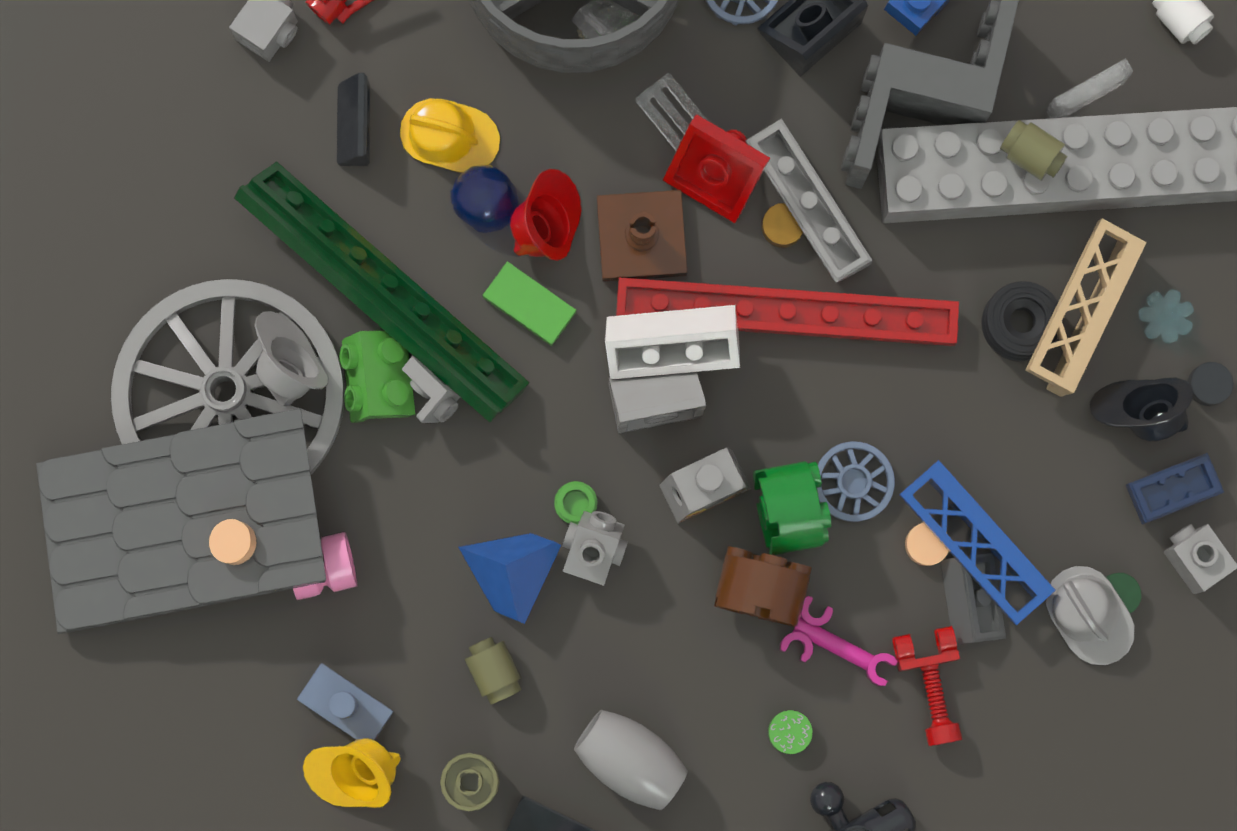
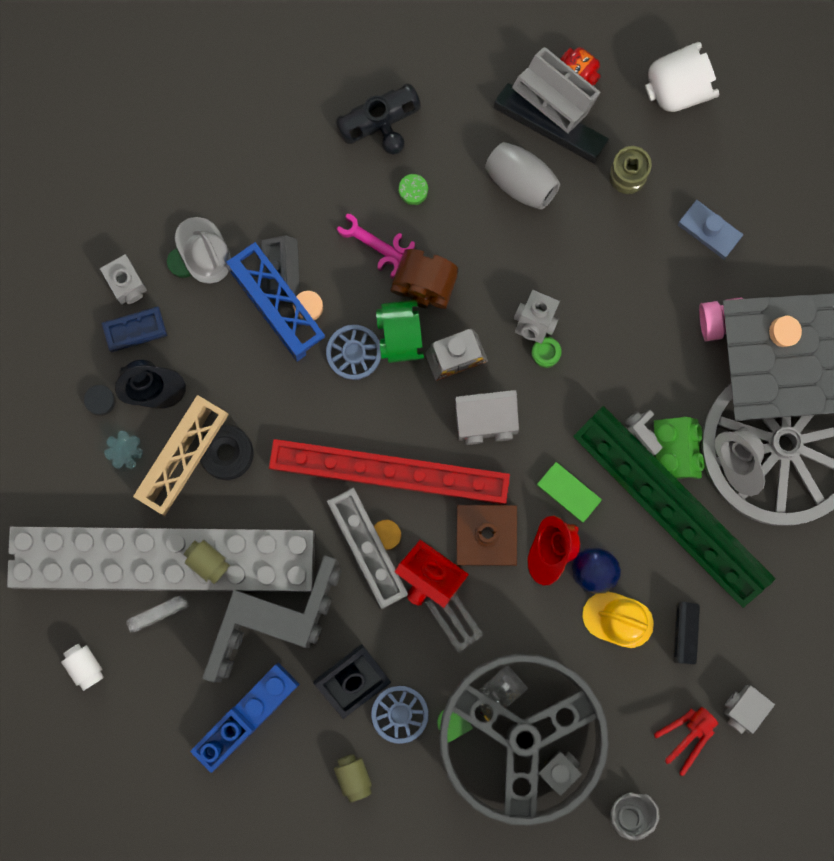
camera: 165 degrees left, 0 degrees up
yellow piece [303,738,401,808] -> none
blue slope [458,533,561,624] -> none
olive brick [464,636,522,705] -> none
white brick [605,305,740,379] -> none
red bar [892,626,963,747] -> none

